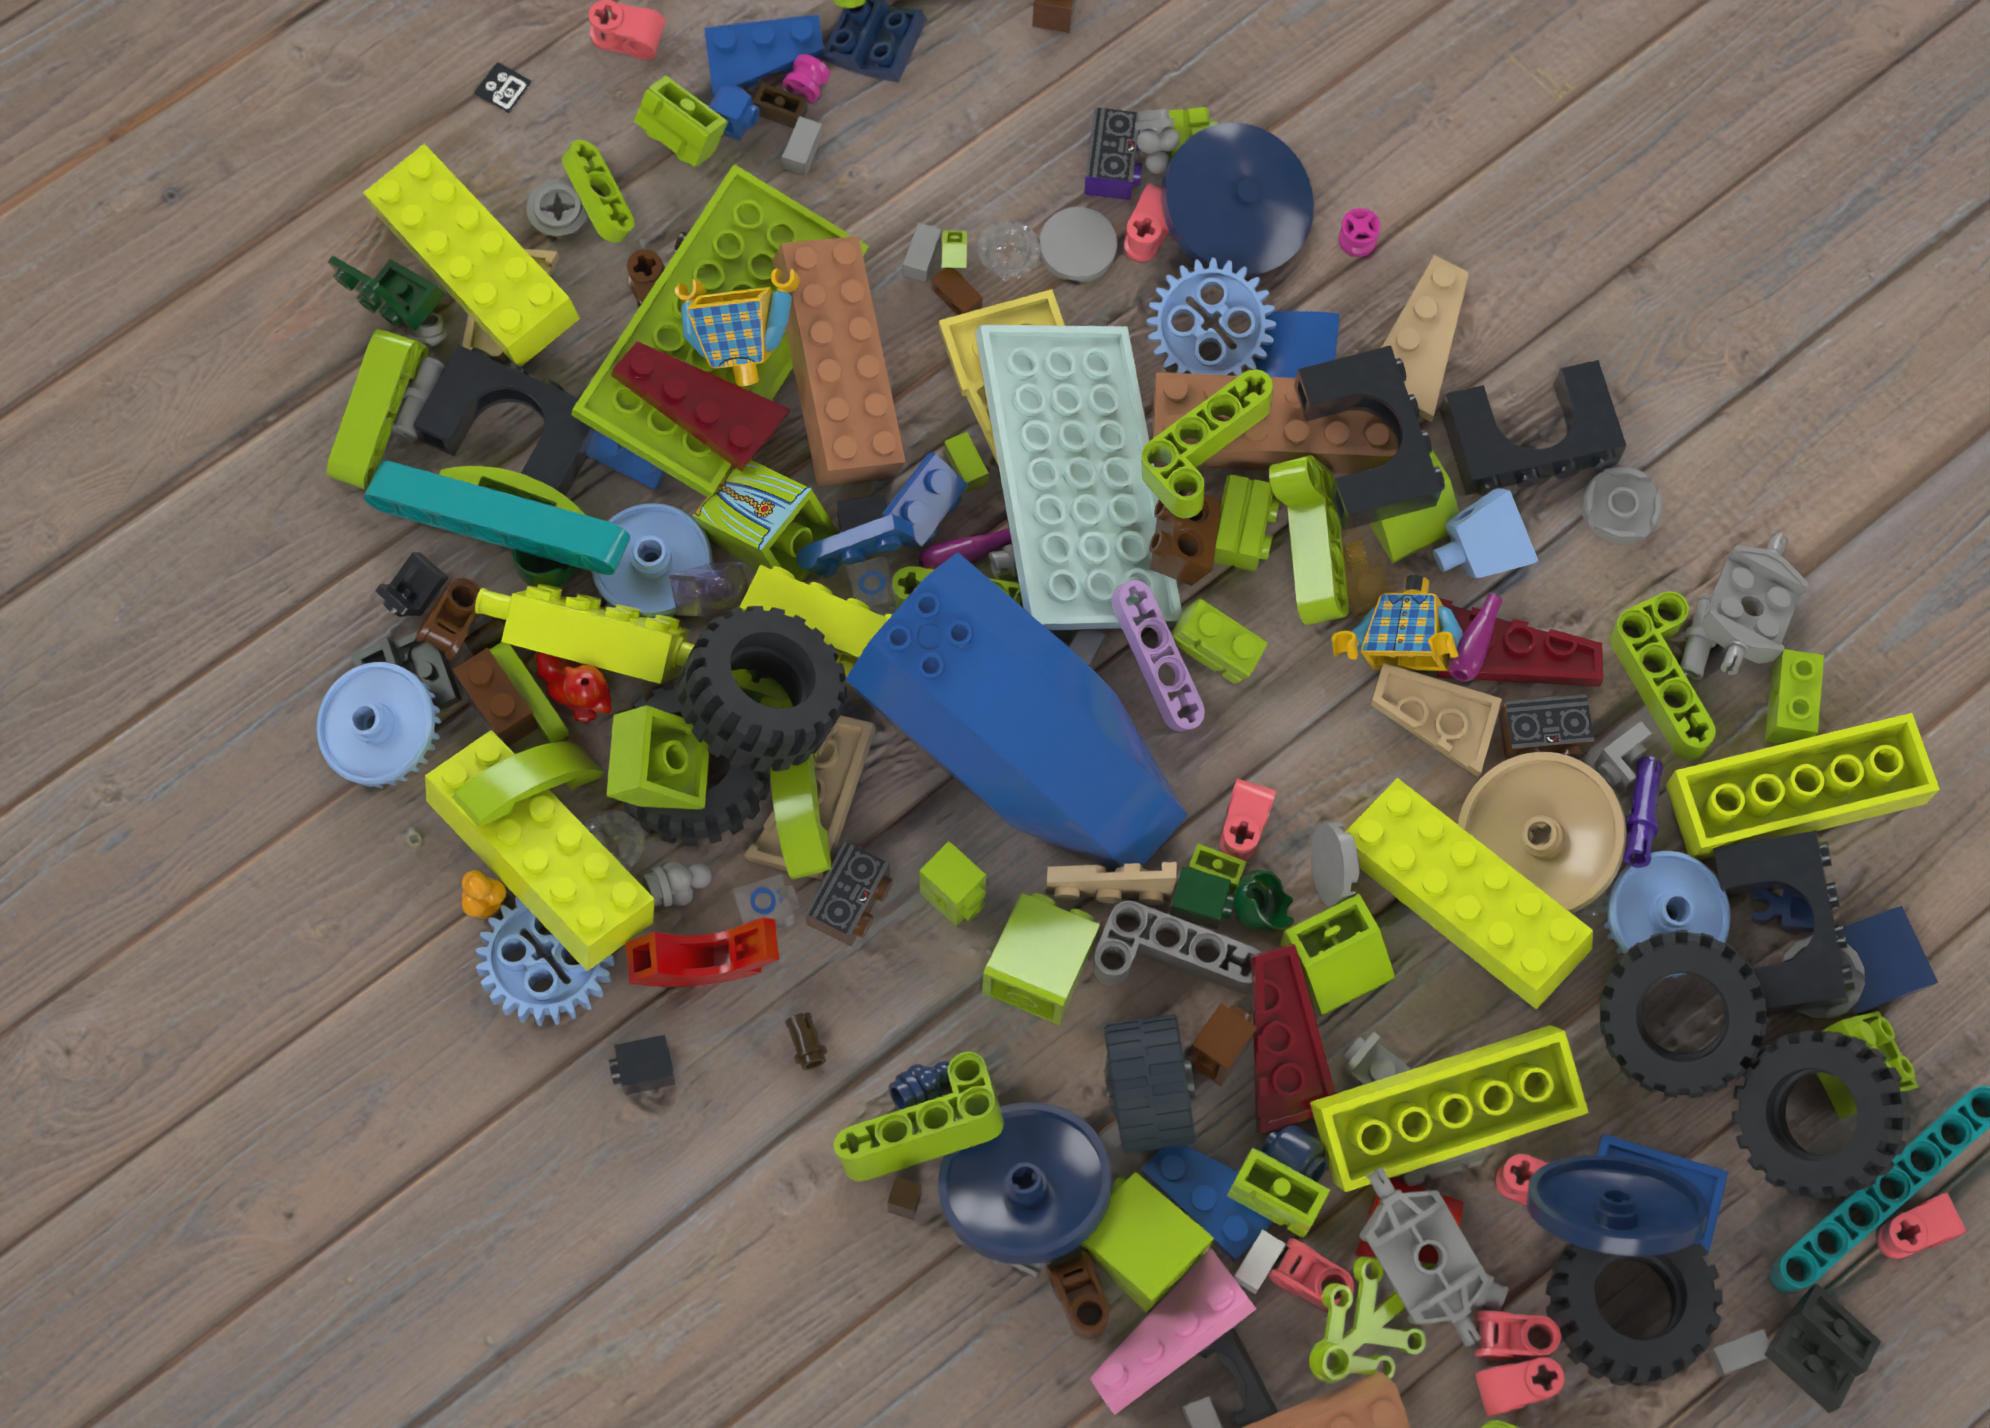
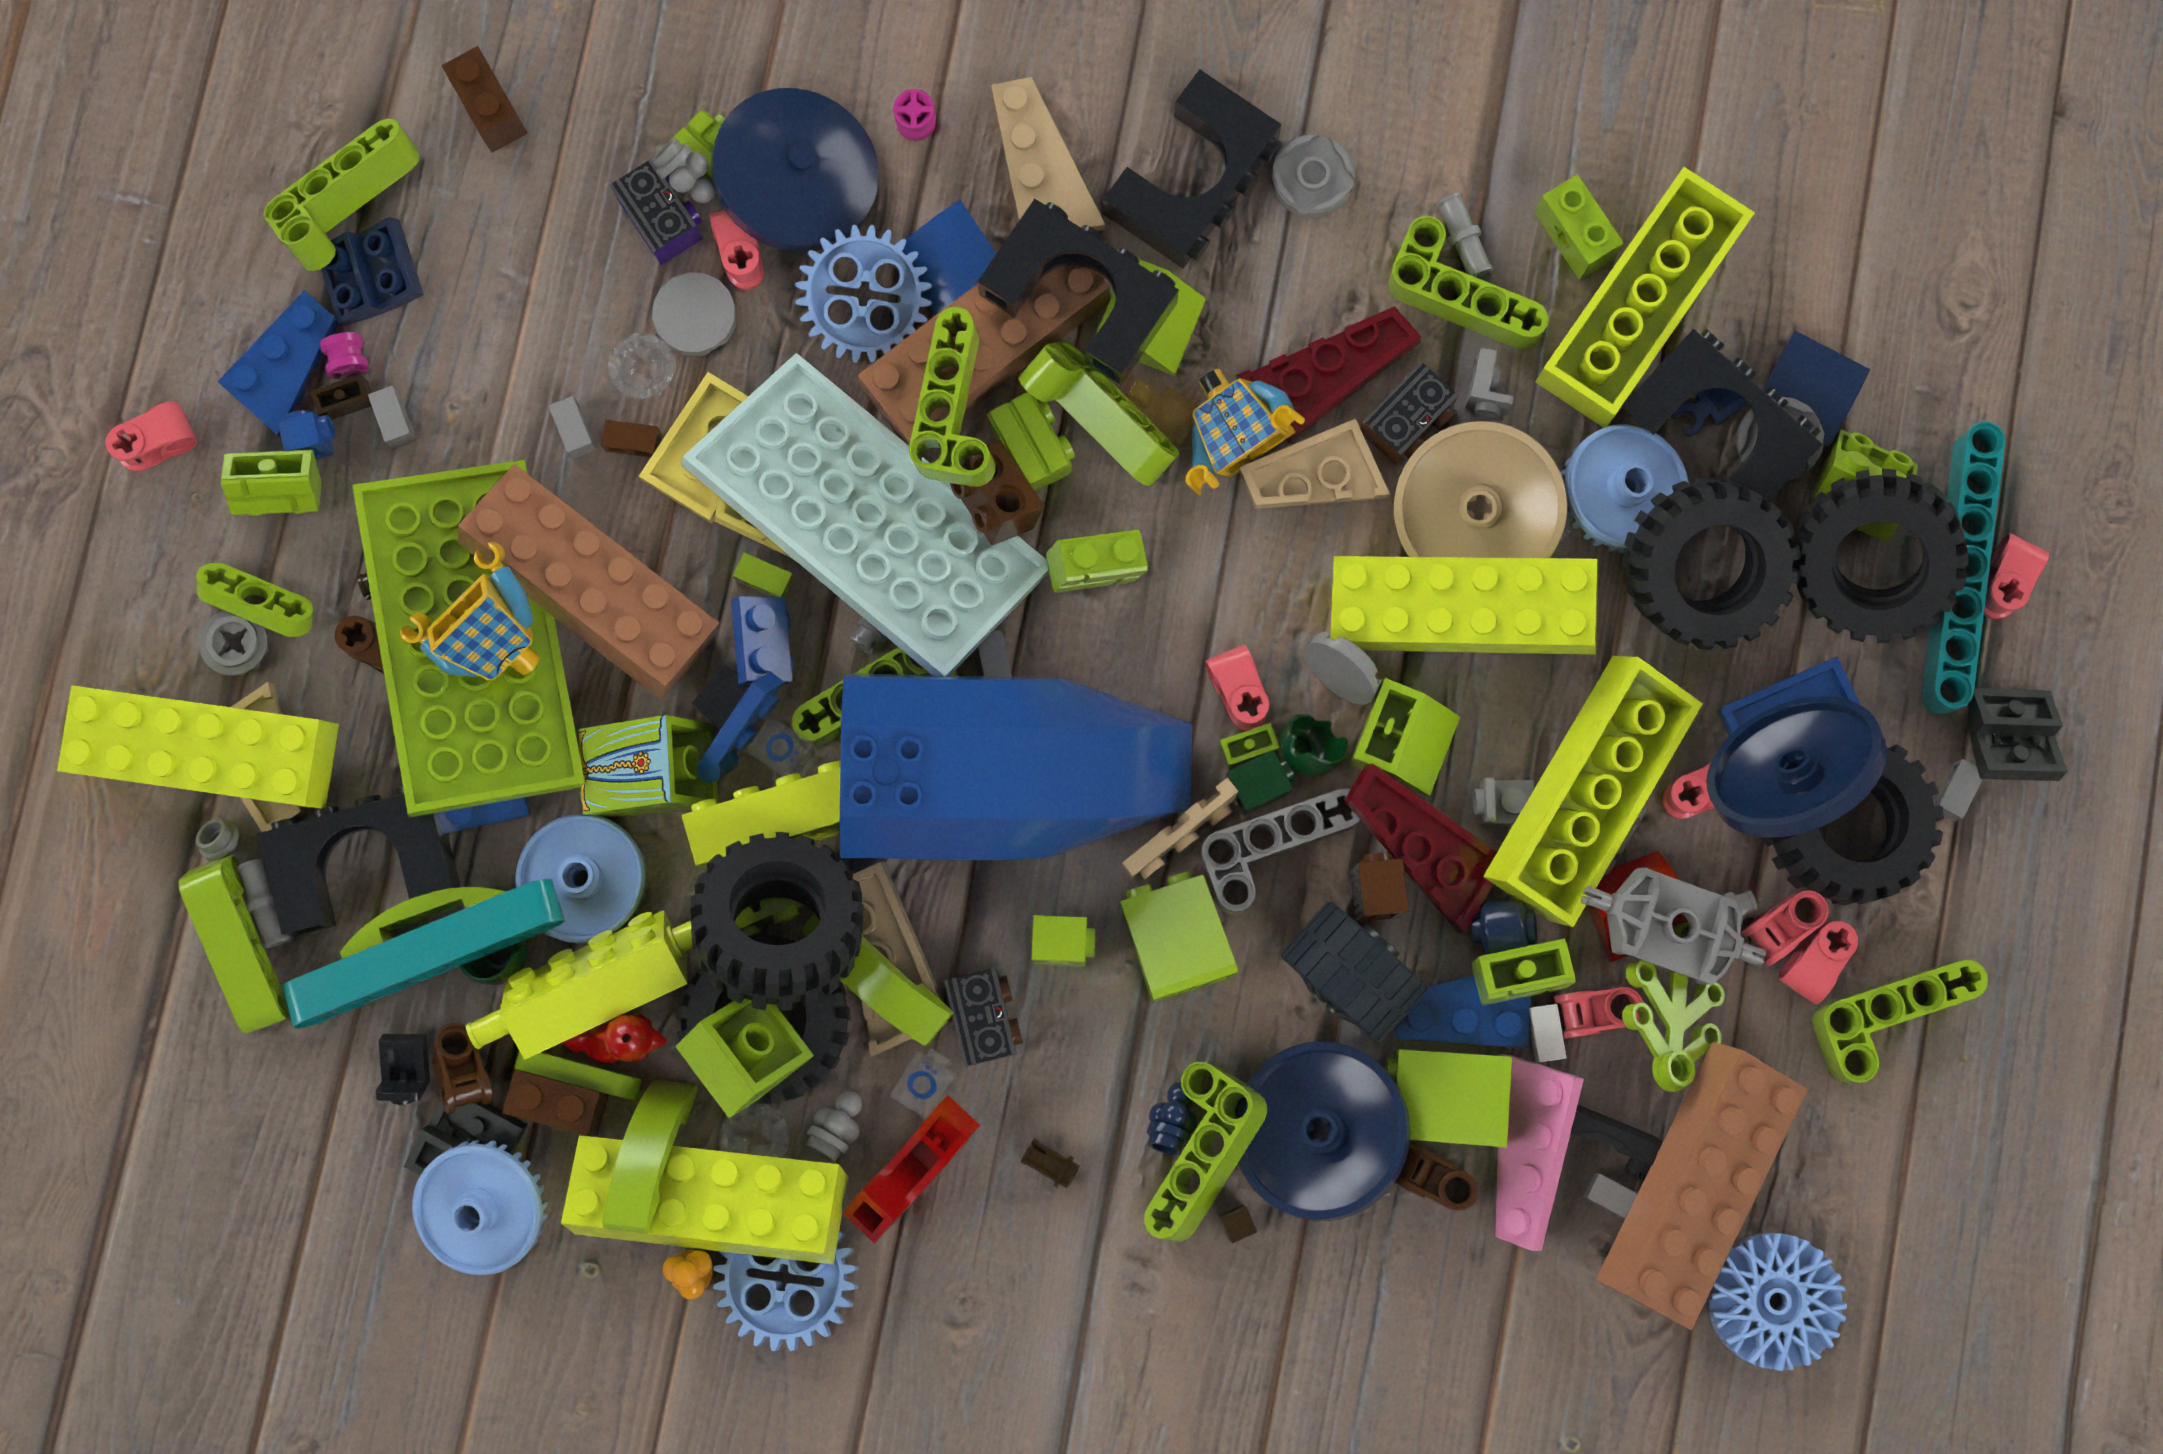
camera: 35 degrees left, 10 degrees up
dark green bracket [327,255,445,331] -> none
black sticker [474,61,533,113] -> none
black brick [609,1034,676,1095] -> none
dark red wing [611,341,791,472] -> none
head [669,561,749,617] -> none
magenta piece [918,528,1012,570] -> none
lime piece [942,230,967,268] -> none
lavender beam [1111,580,1205,732] -> none
light blue torso [1433,488,1538,579] -> none
magenta piece [1448,594,1503,682] -> none
dark purple pin [1624,756,1663,868] -> none
light grey plate [1701,533,1808,675] -> none

